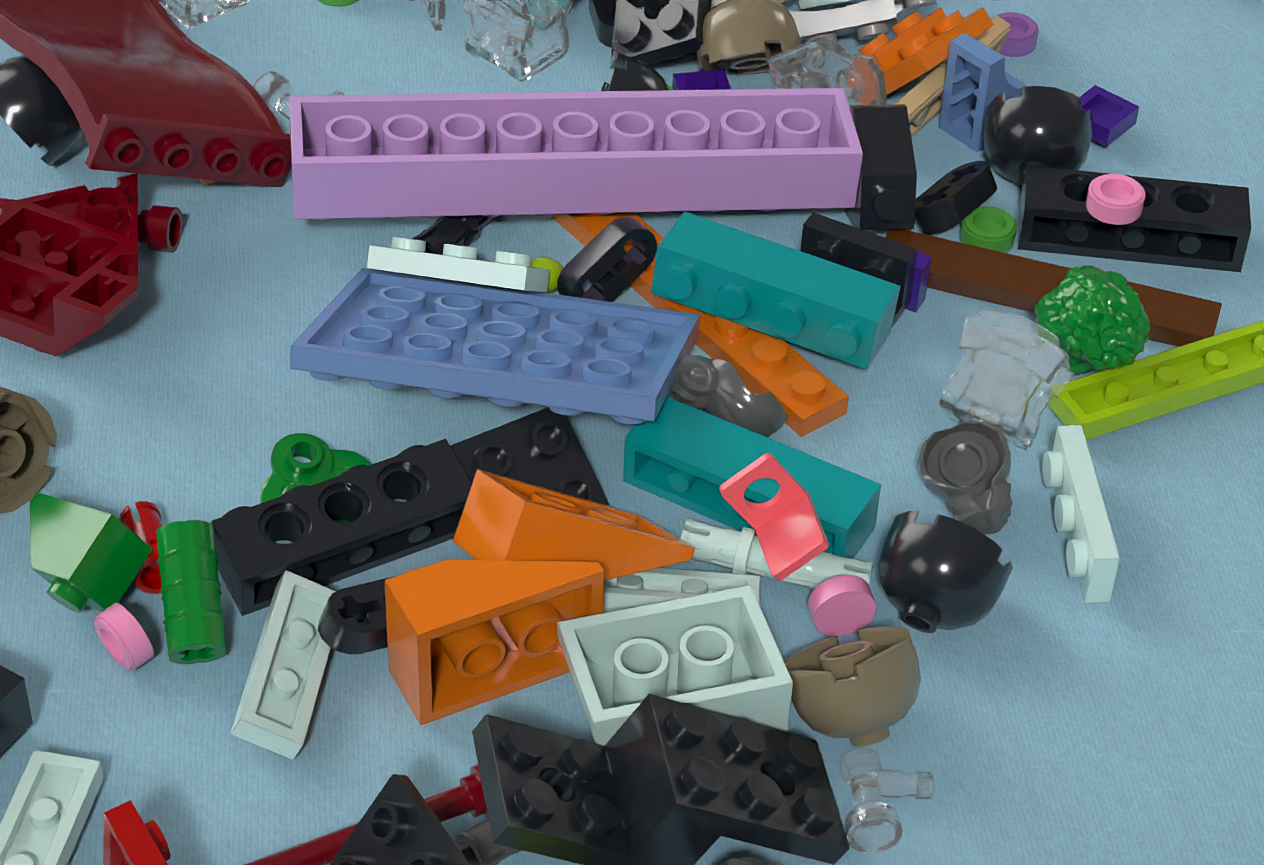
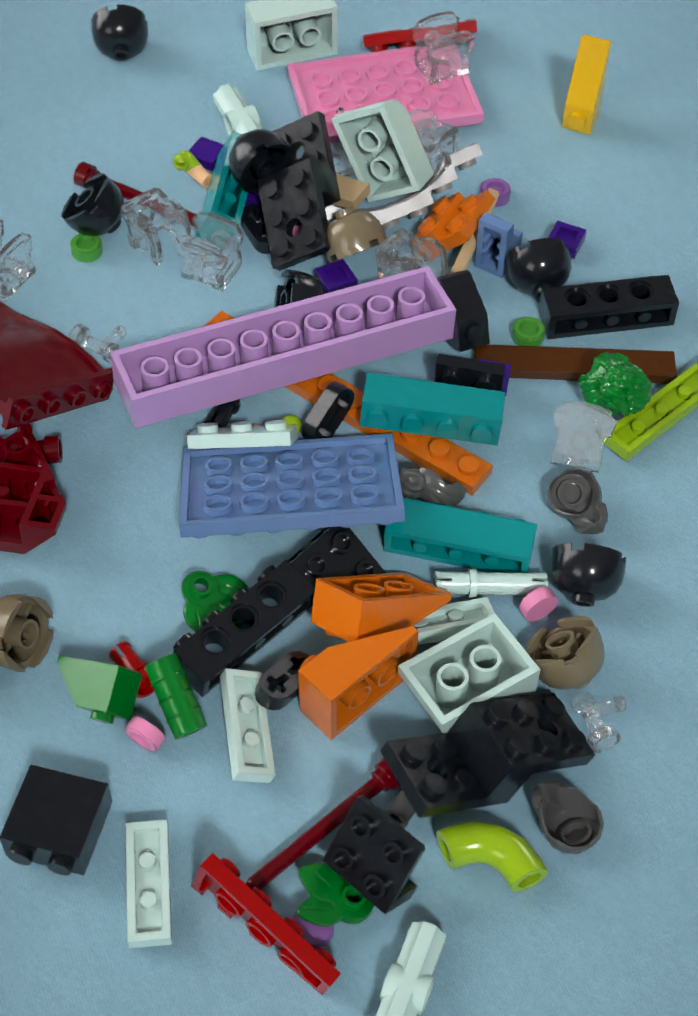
camera: 15 degrees left, 10 degrees up
coral bracket [719,453,829,581] -> none
black beam [915,161,997,234] -> none
light aqua plate [1043,425,1120,603] -> none
bright pink tile [1086,174,1145,225] -> none

